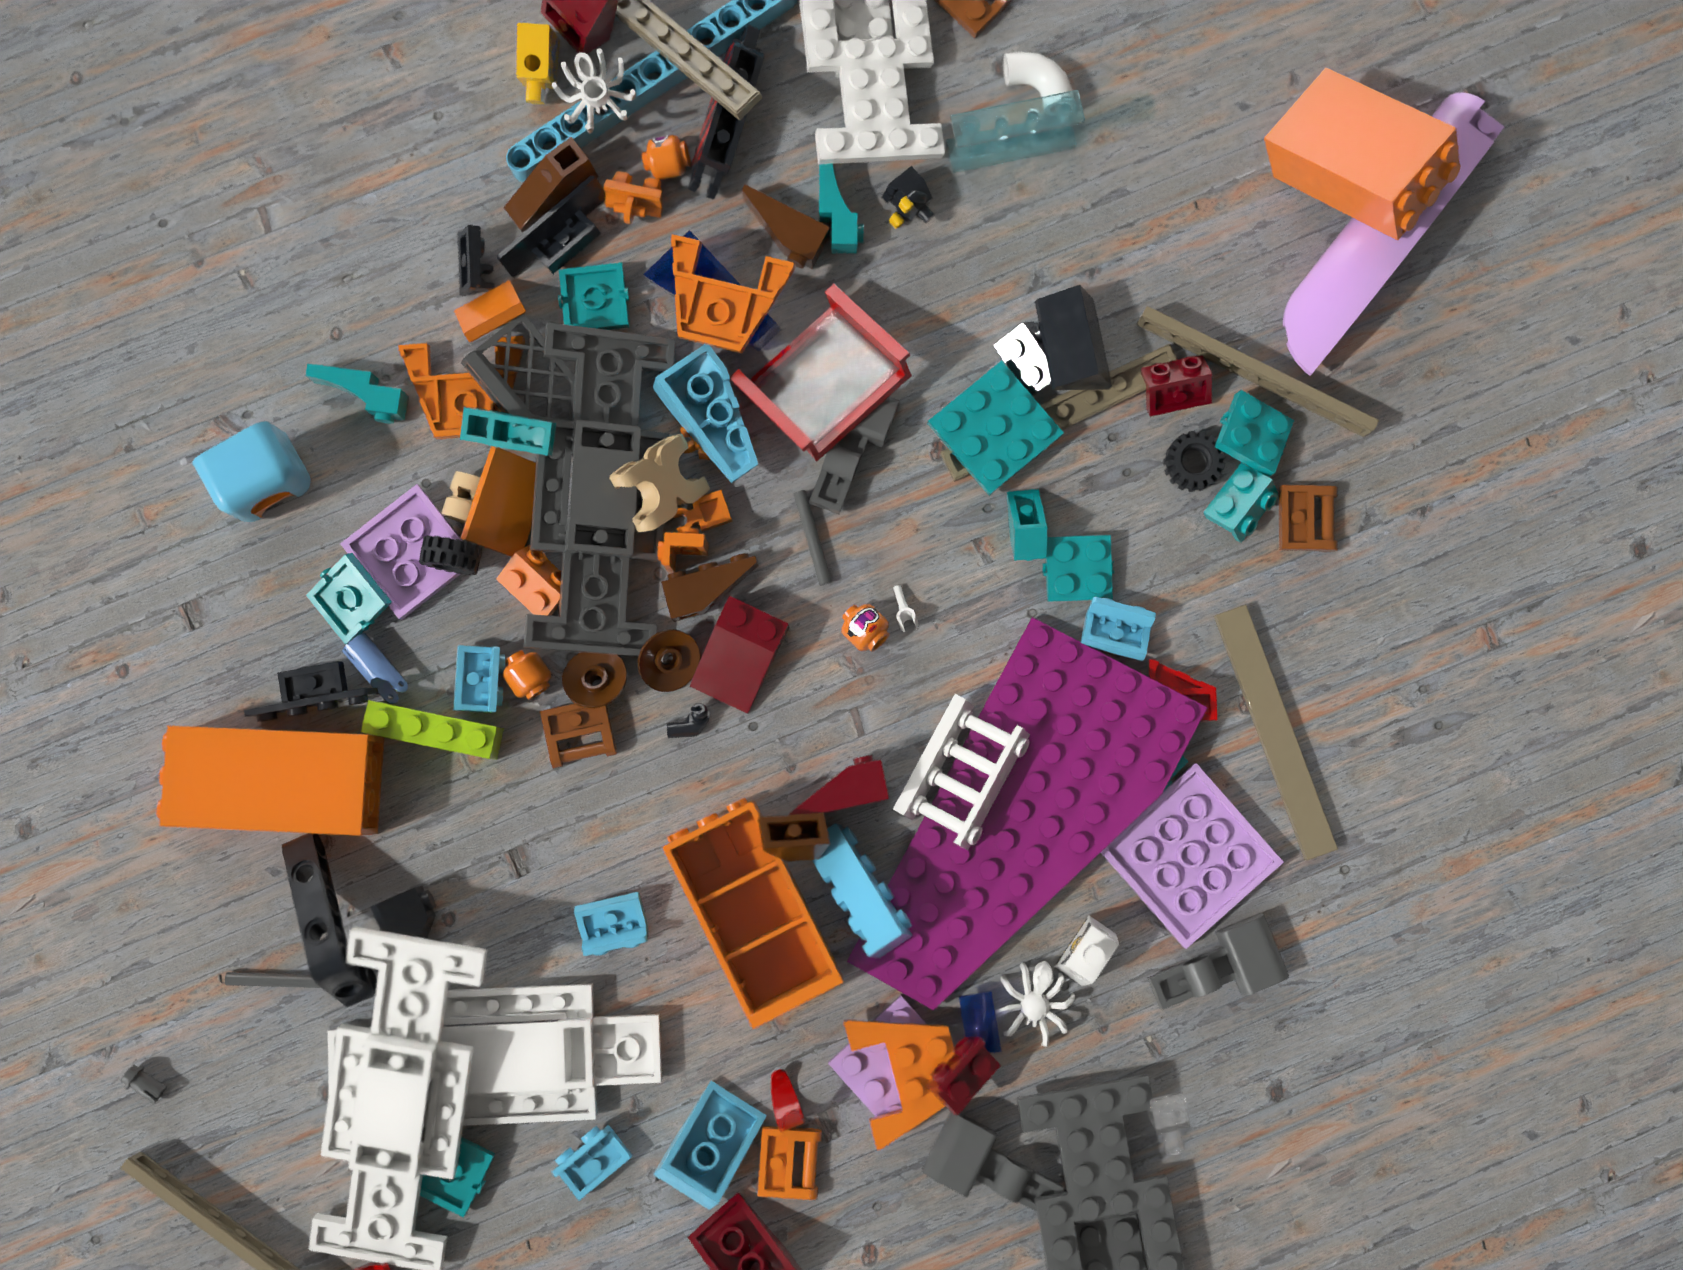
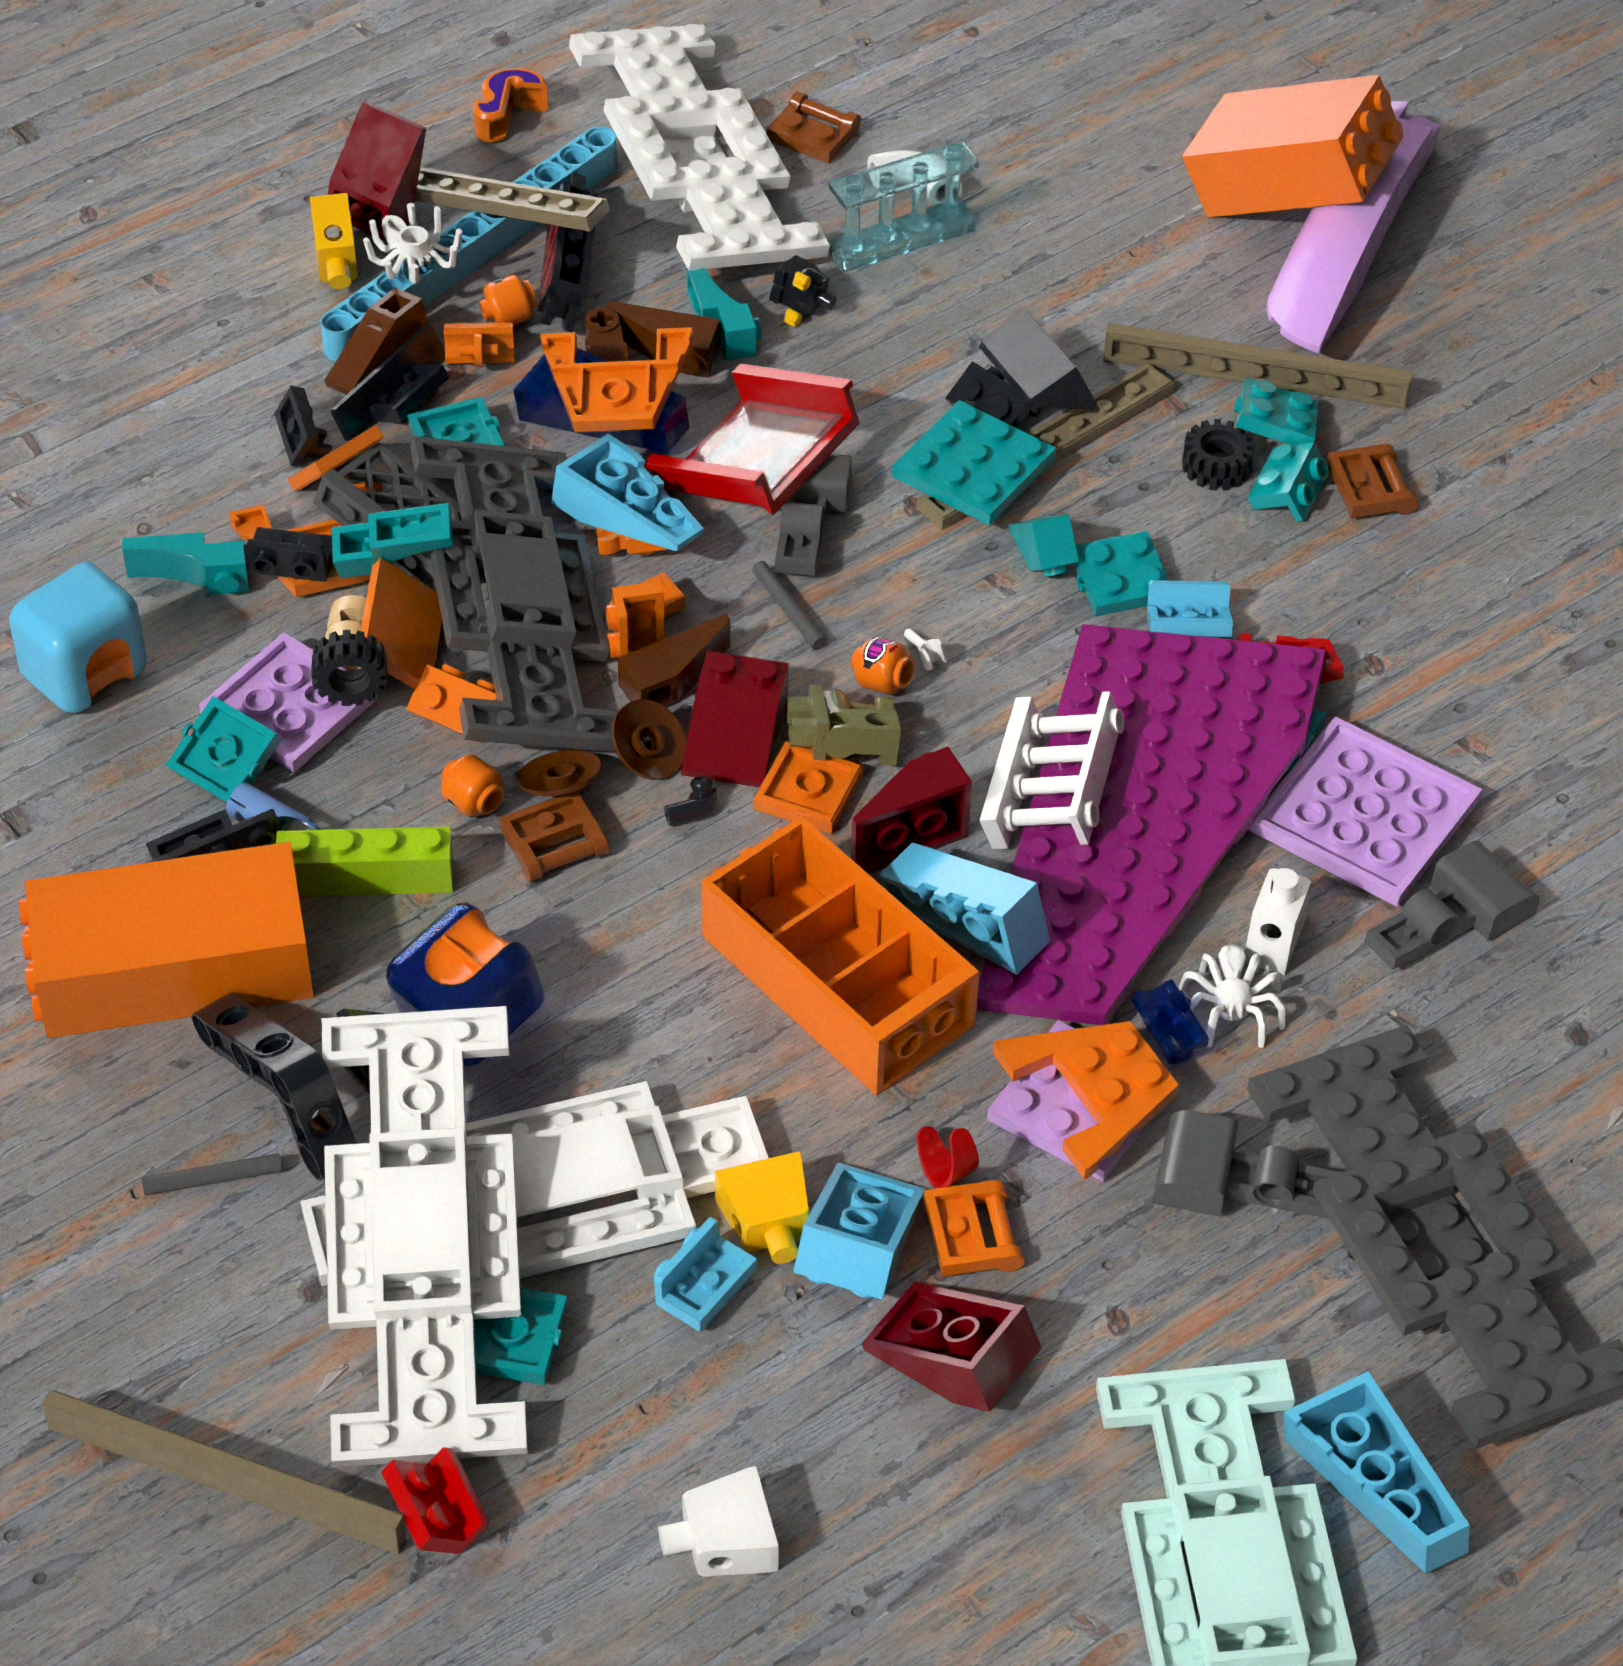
camera: 15 degrees left, 35 degrees down
dark grey pin [121,1064,167,1104] -> none
medium azure bracket [453,645,505,713] -> none
medium azure bracket [574,892,648,956] -> none
tan piece [609,434,710,532] -> none
reddish brown slope [758,813,830,862] -> none
dark red bracket [926,1036,1001,1115] -> none
dark red bracket [1141,355,1212,417] -> none
clear bracket [1147,1092,1190,1155] -> none
dark tan tile [1214,605,1338,860] -> none
none -> black bracket [243,527,333,582]
none -> clear blue piece [386,902,545,1066]
none -> reddish brown piece [585,307,629,363]
none -> yellow torso [715,1151,809,1264]
none -> orange tile [753,741,863,834]
none -> olive hips [784,685,901,766]

